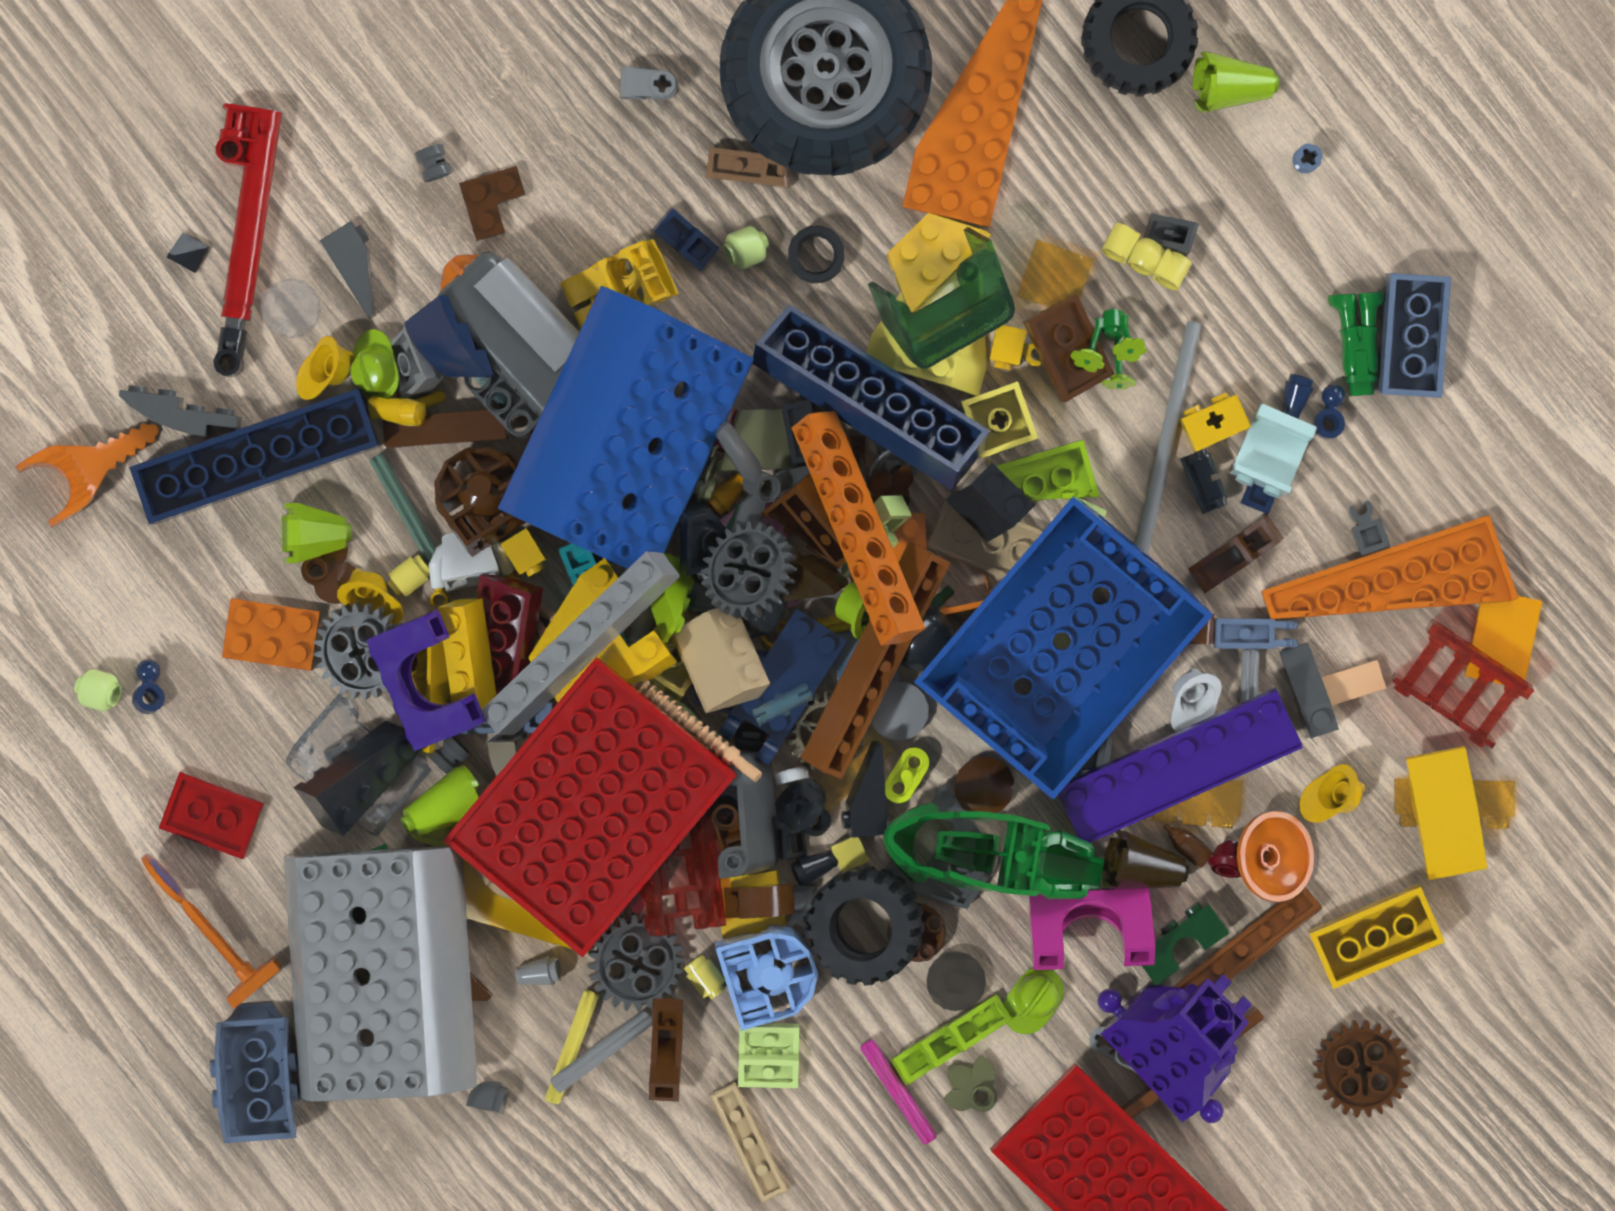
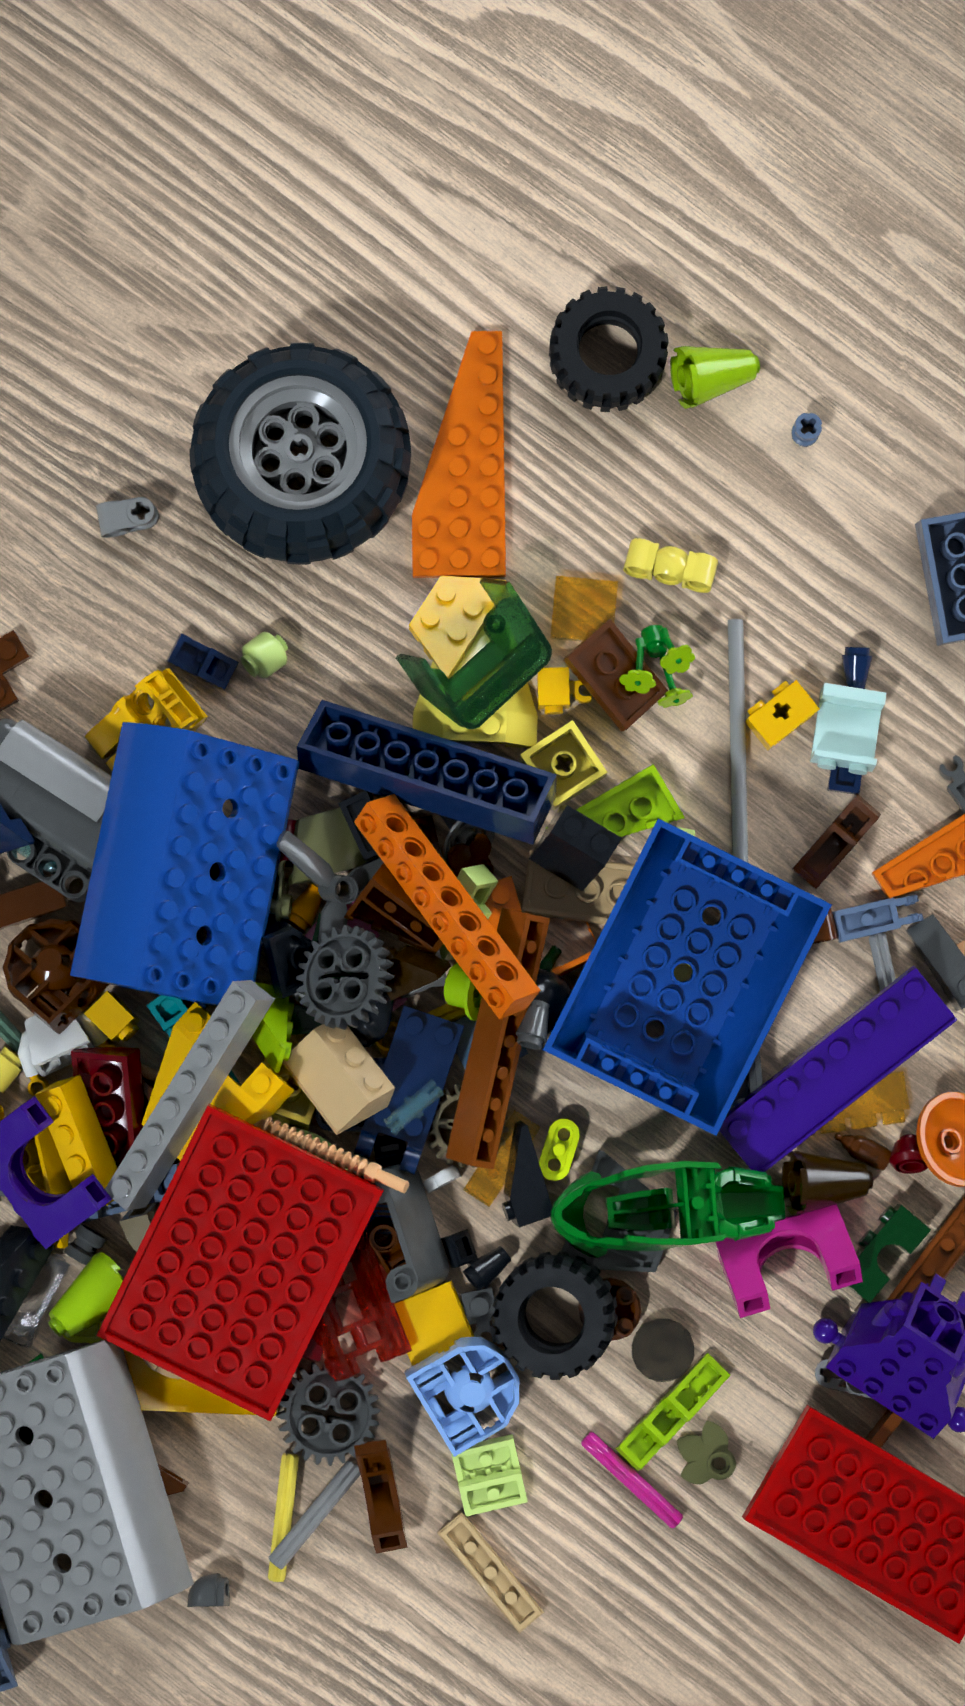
camera: 20 degrees left, 5 degrees down
light grey cone [515,956,562,985] -> none
light grey cone [627,606,656,644] -> none
light yellow brick [683,954,726,1000] -> none
medium nougat plate [706,147,790,188] -> none
reddish brown brick [724,884,795,919] -> none
black tile [772,778,831,837] -> none
black tyre [788,226,844,284] -> none
light yellow slope [830,837,870,873] -> none
light grey tile [871,681,929,741] -> none
reddish brown dish [955,756,1014,813] -> none
lime piece [1003,968,1064,1034] -> none
dark grey slope [1144,213,1199,256] -> none
white piece [1171,668,1222,732] -> none
black hinge [1180,449,1228,514] -> none
dark blue plate [1313,384,1346,440] -> none
green piece [1328,292,1385,396] -> none
none -> dark grey cone [516,1000,550,1050]

